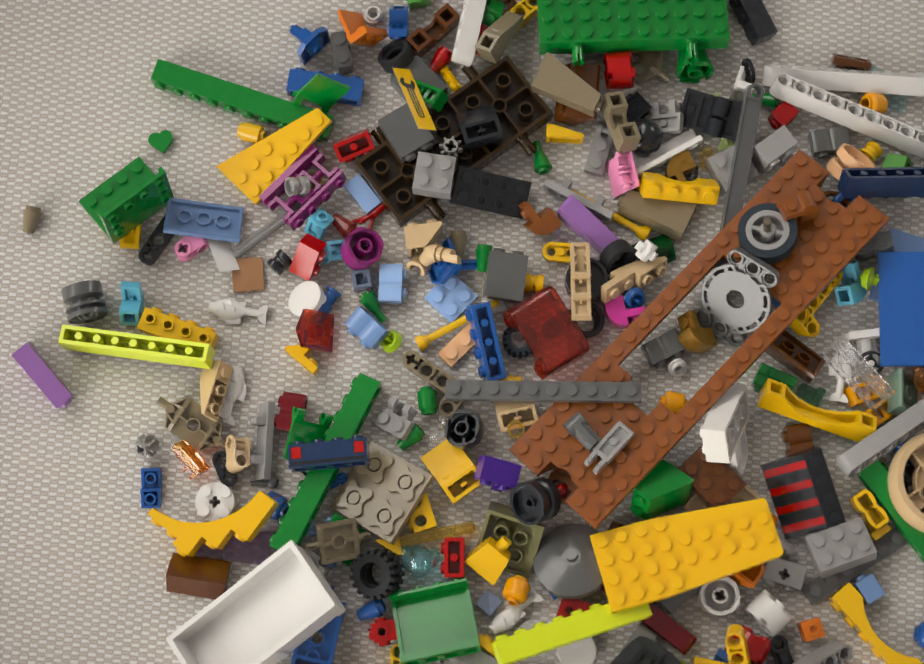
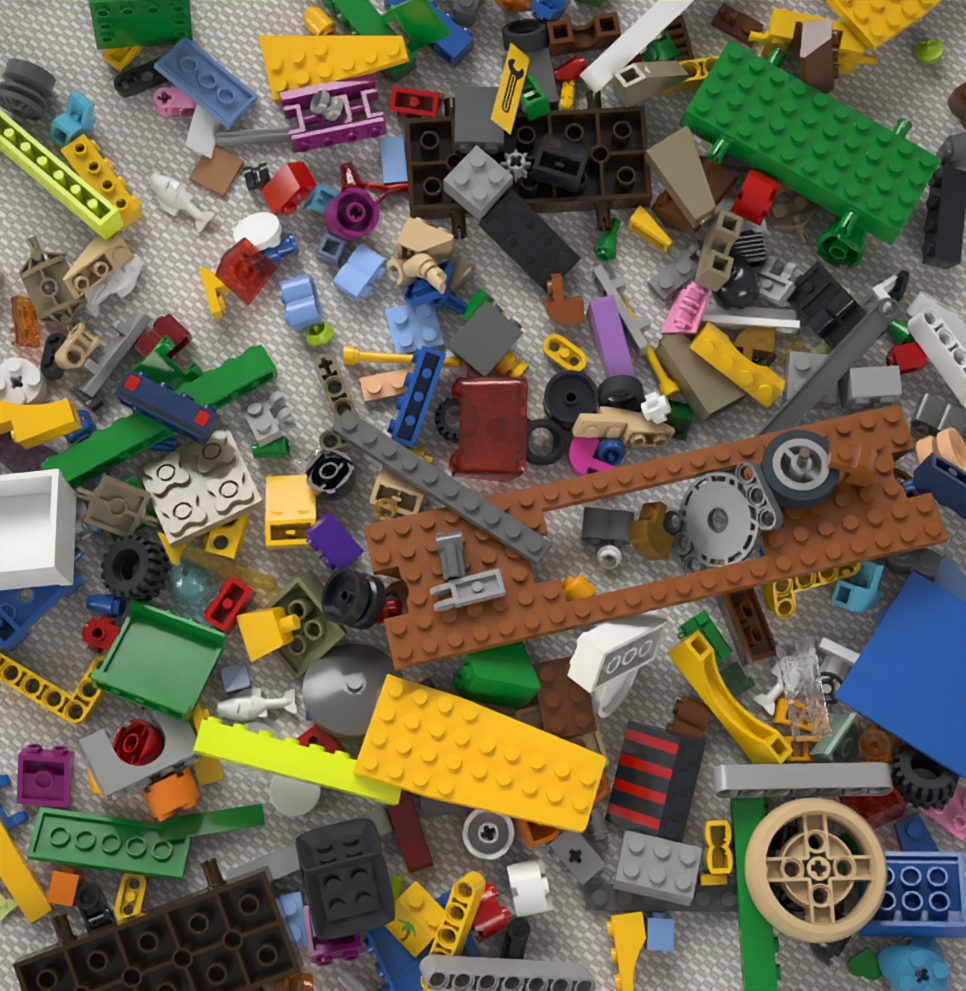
camera: 25 degrees right, 0 degrees up
medium azure bracket [304,208,334,240] -> none
green cone [358,290,387,323] -> none
green brick [417,386,438,415] -> none
light orange head [502,575,531,606] -> none
tan slope [570,242,591,321] -> none
orange brick [796,617,825,642] -> none
lime hat [860,267,879,290] -> none

